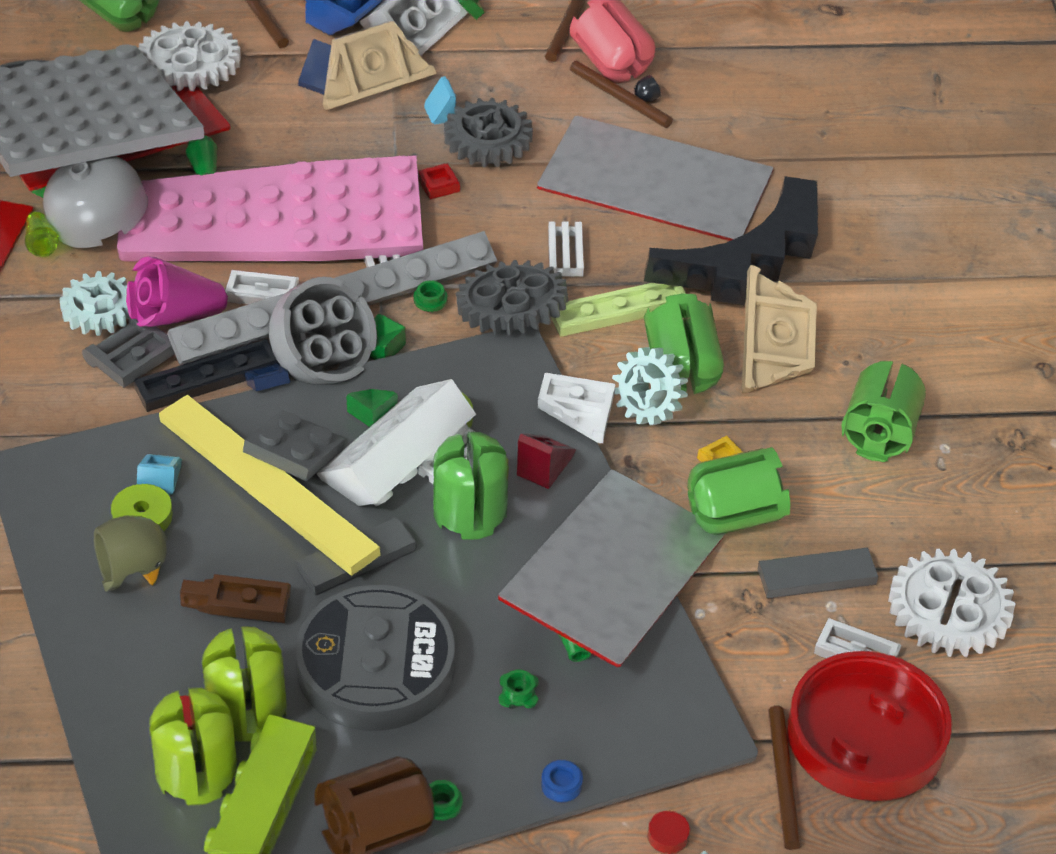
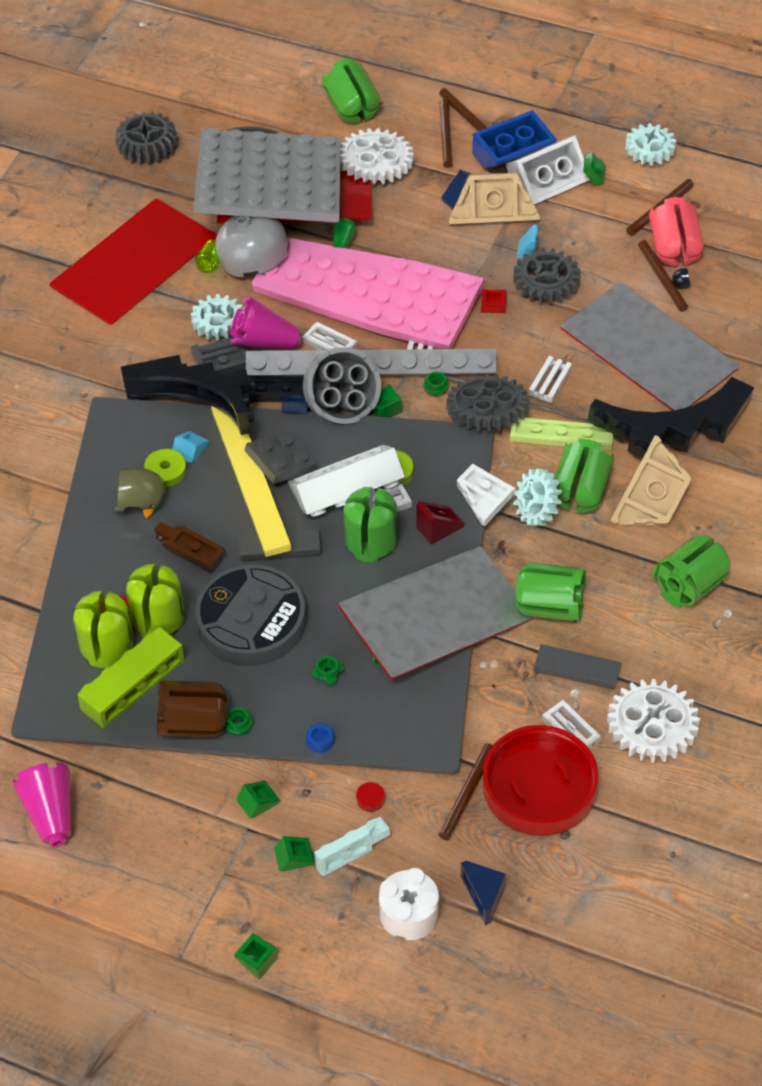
camera: 30 degrees right, 5 degrees up
green slope [346,389,398,427] -> none
yellow tile [697,435,743,462] -> none
none -> black arch [121,355,256,435]

